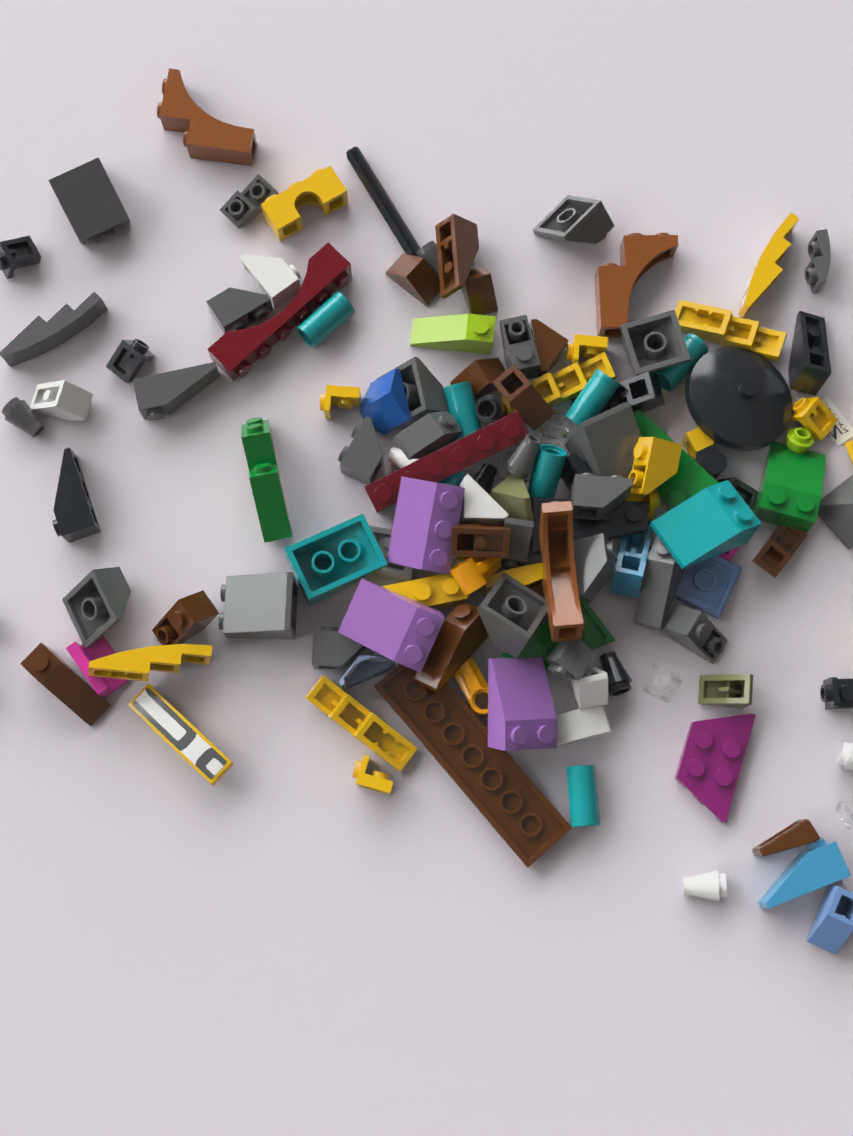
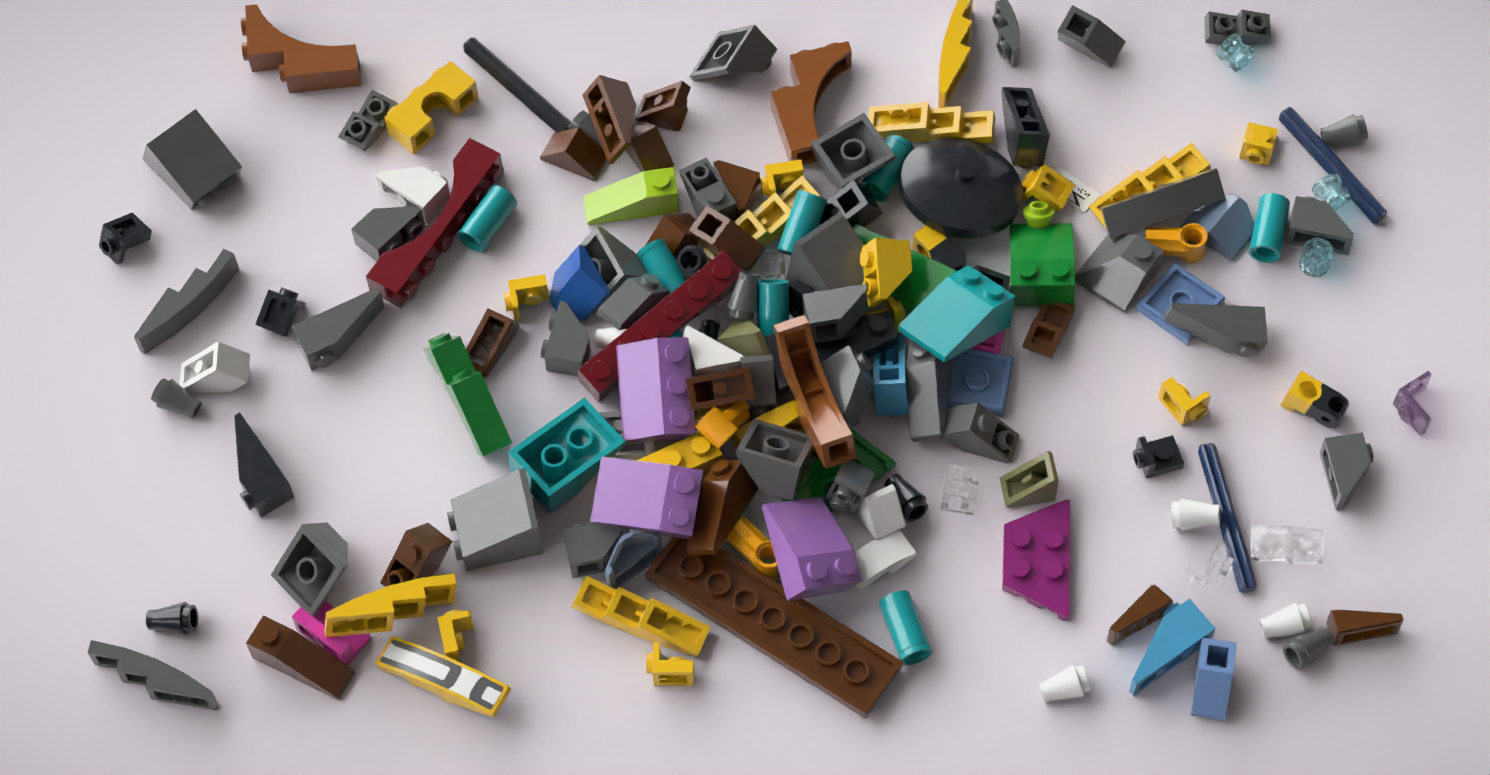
camera: 10 degrees left, 15 degrees down
none -> yellow bracket [437,609,474,663]
none -> reddish brown slope [466,308,520,378]
none -> reddish brown slope [635,81,691,131]

